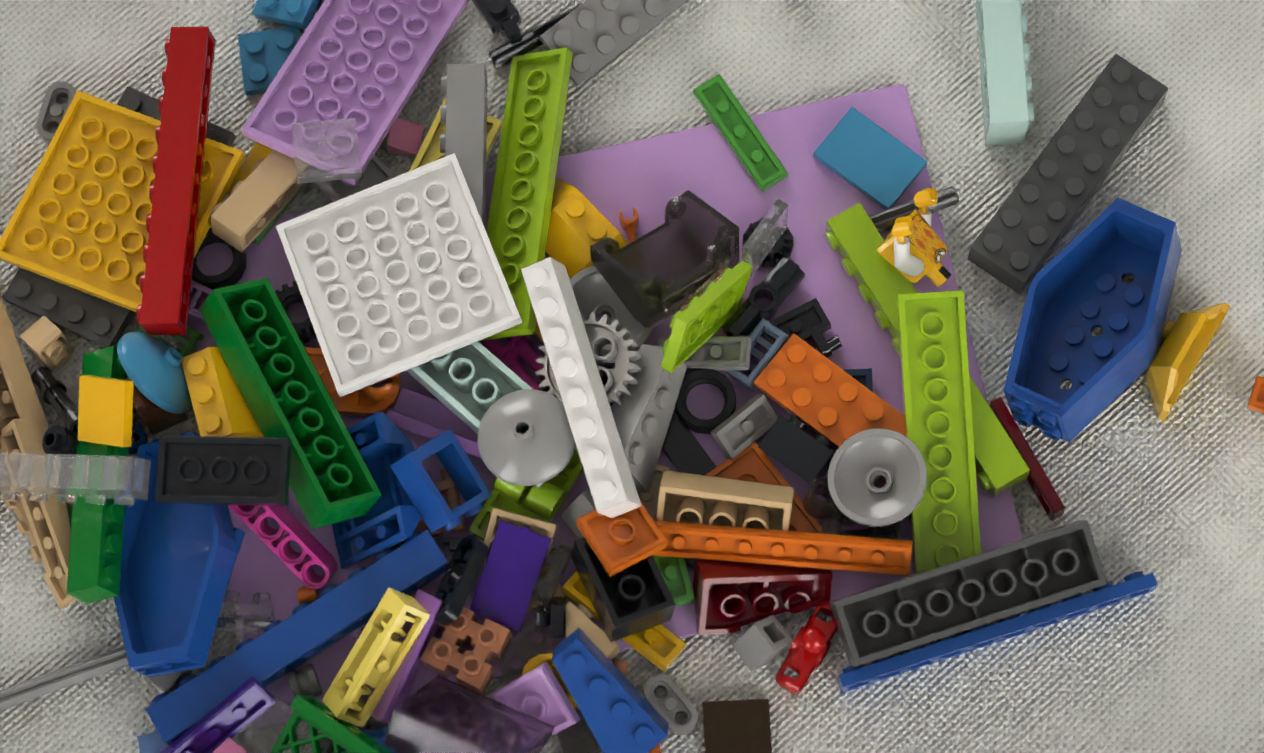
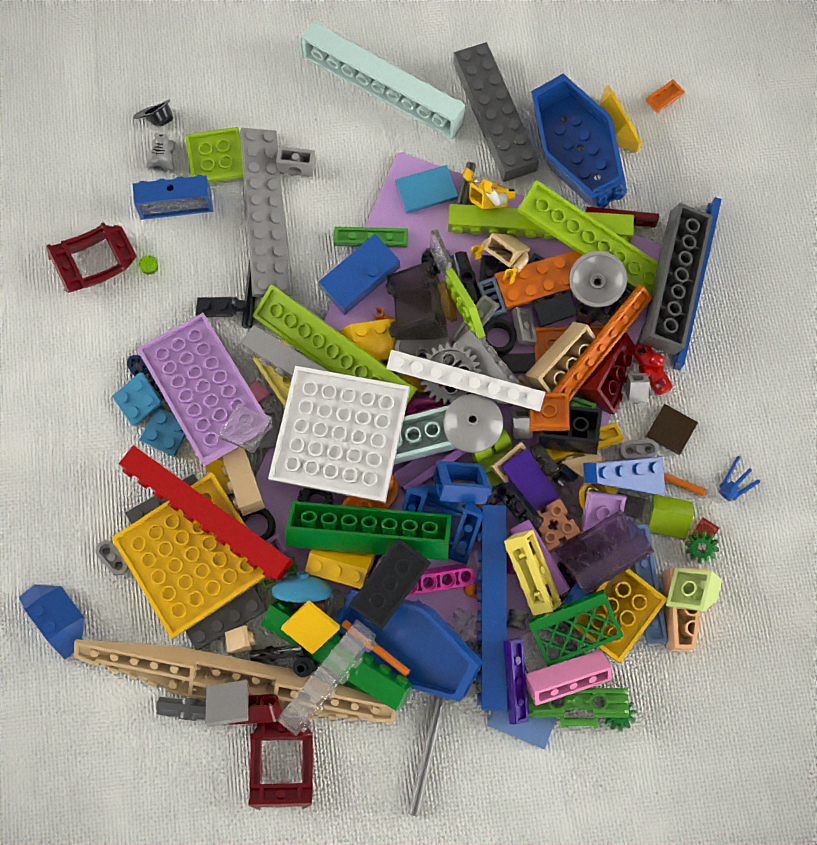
camera: 65 degrees left, 0 degrees up
none -> blue brick [319,234,400,315]
none -> orange bar [342,620,410,677]
none -> tan torso [471,233,530,284]

